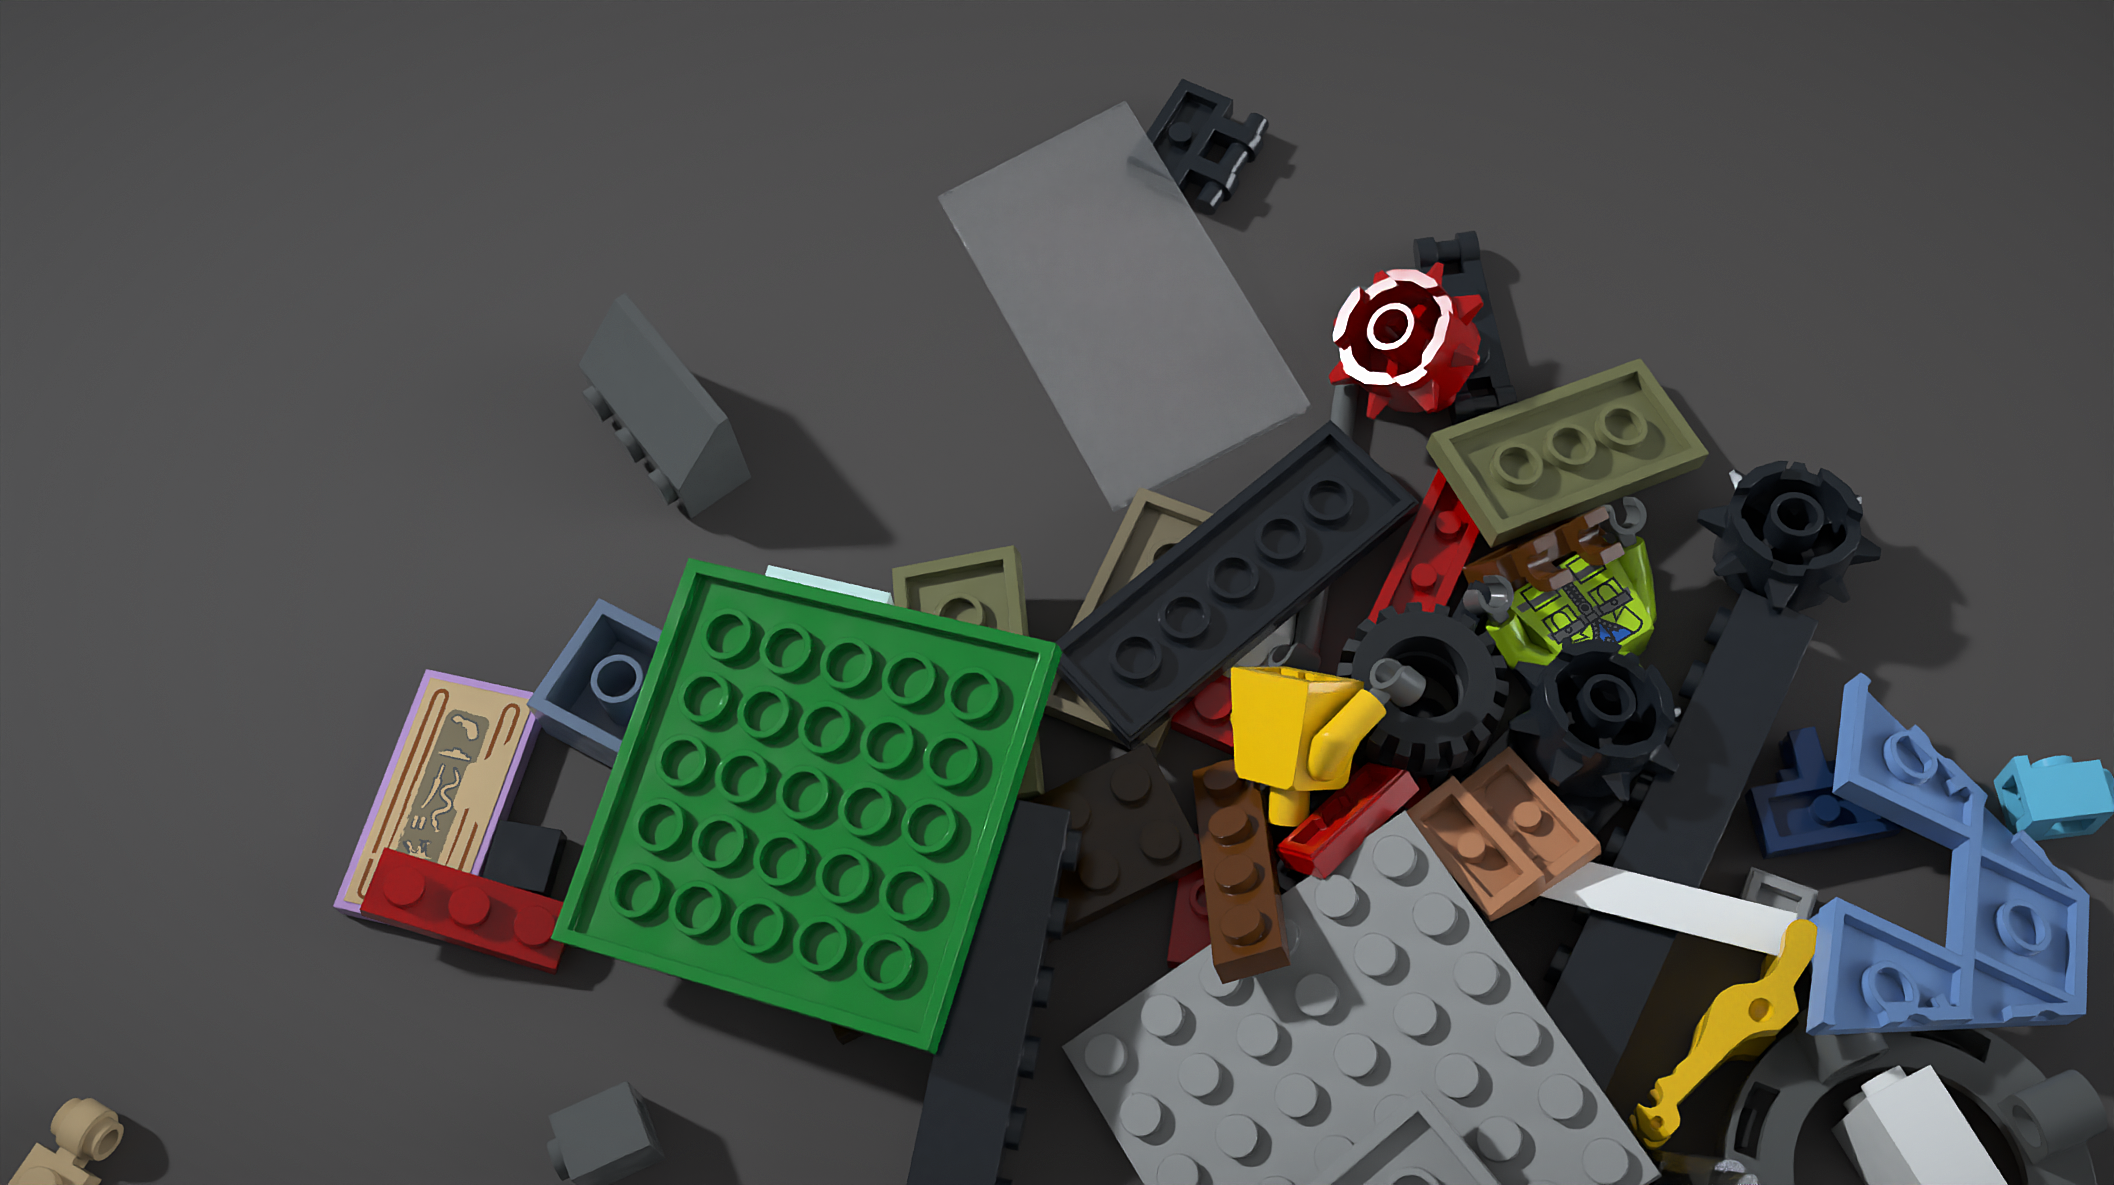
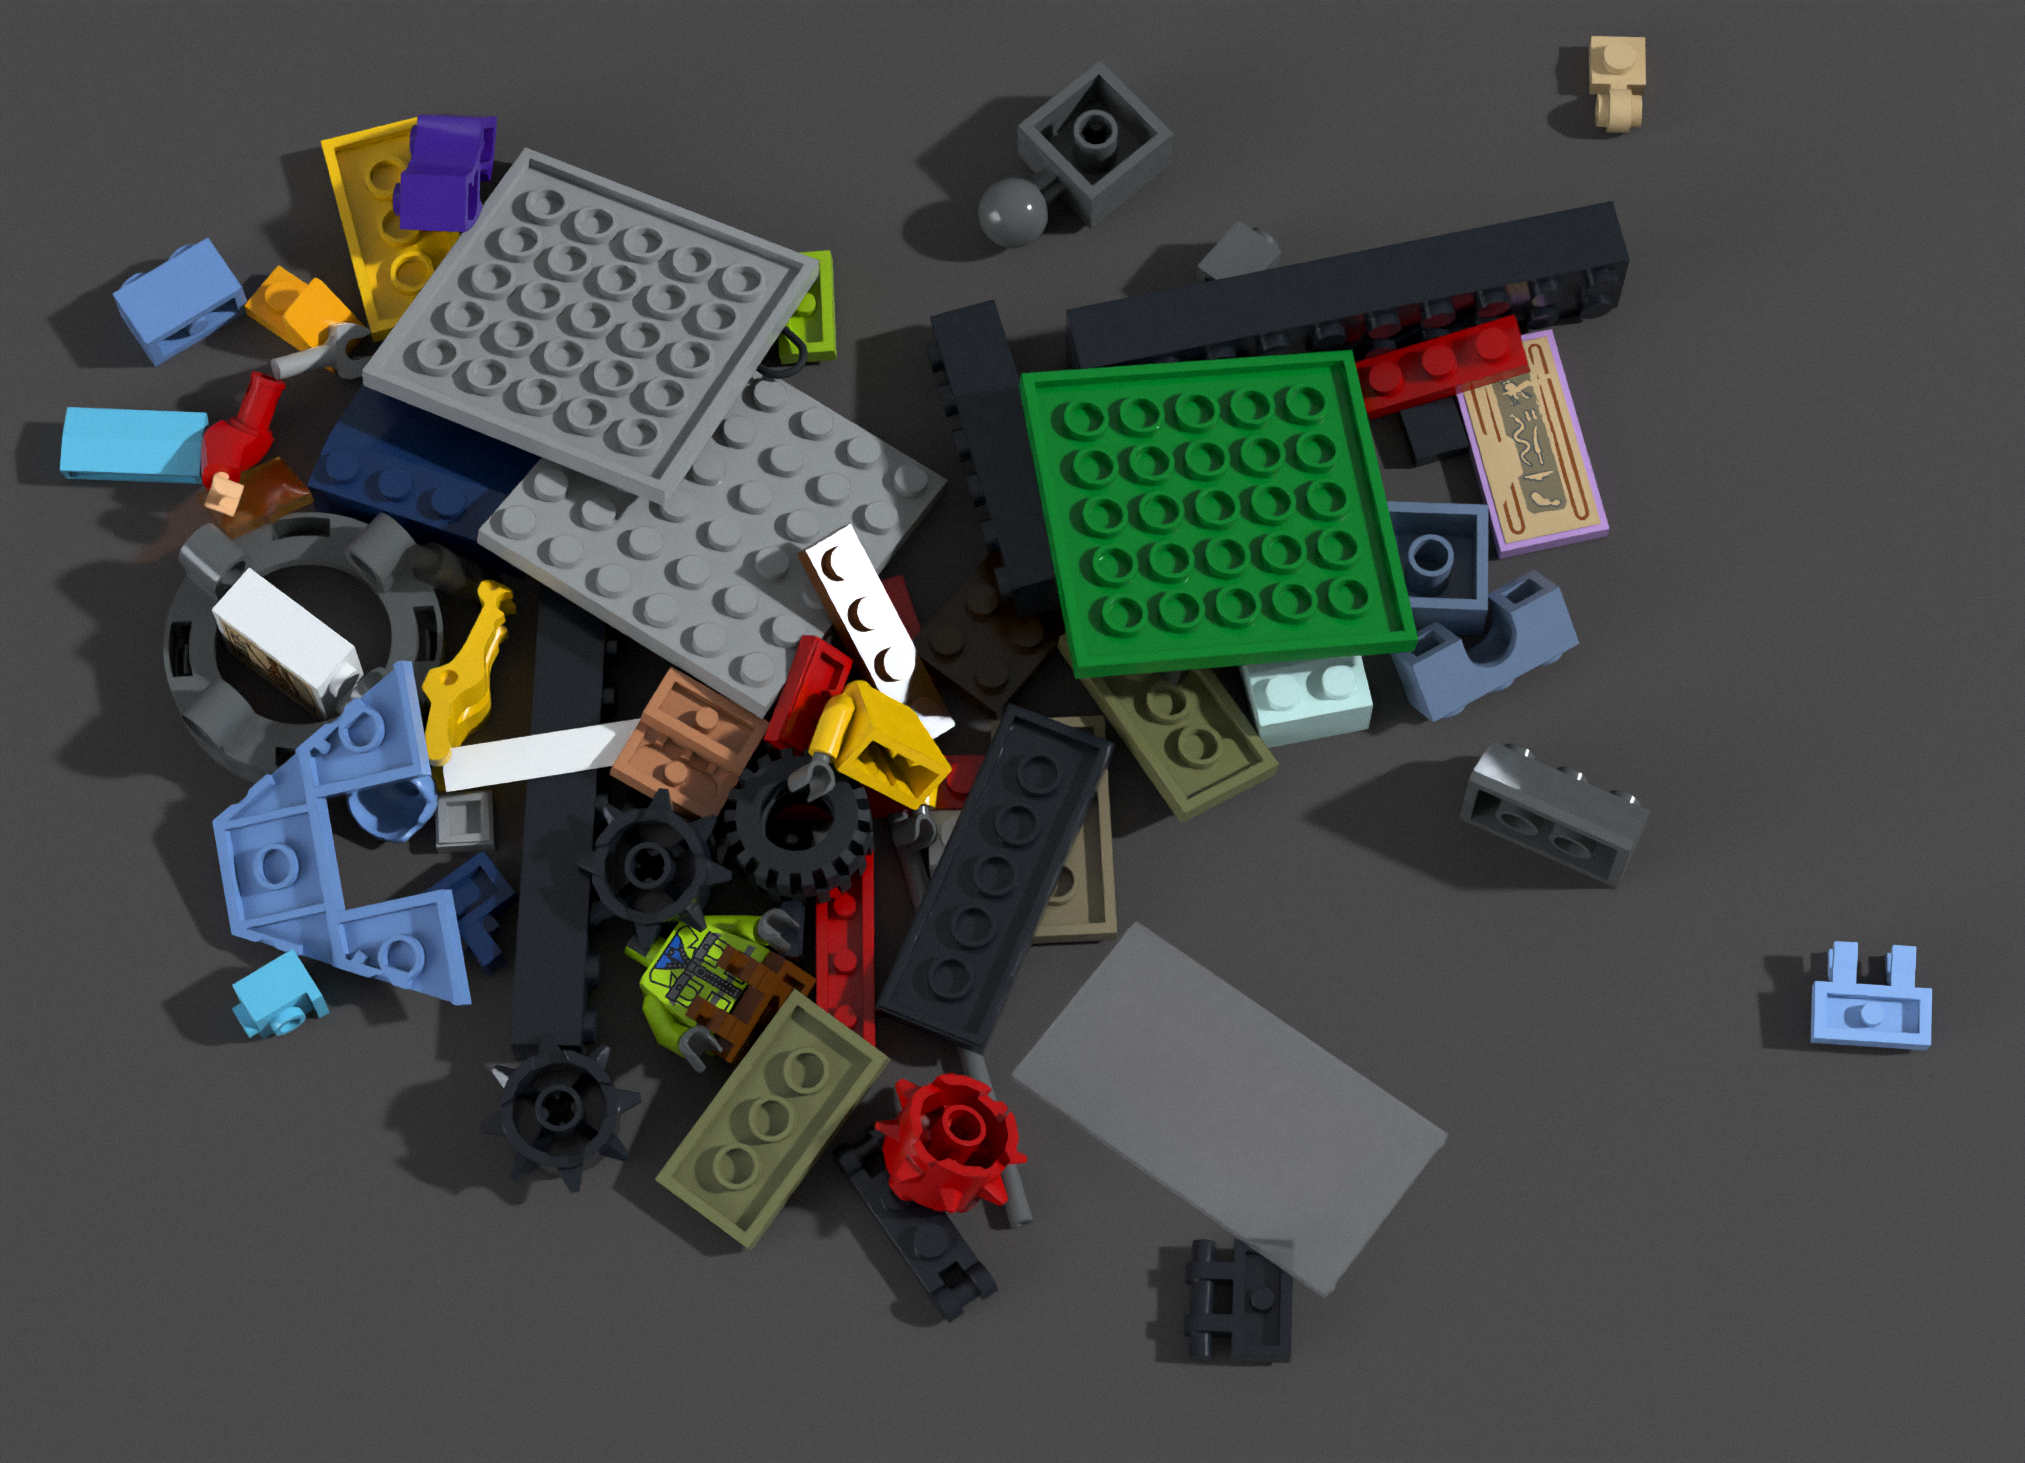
camera: 145 degrees right, 5 degrees up
none -> black brick [1065,201,1630,370]
none -> sand blue arch [1390,570,1580,723]
none -> light blue plate [1810,941,1932,1050]

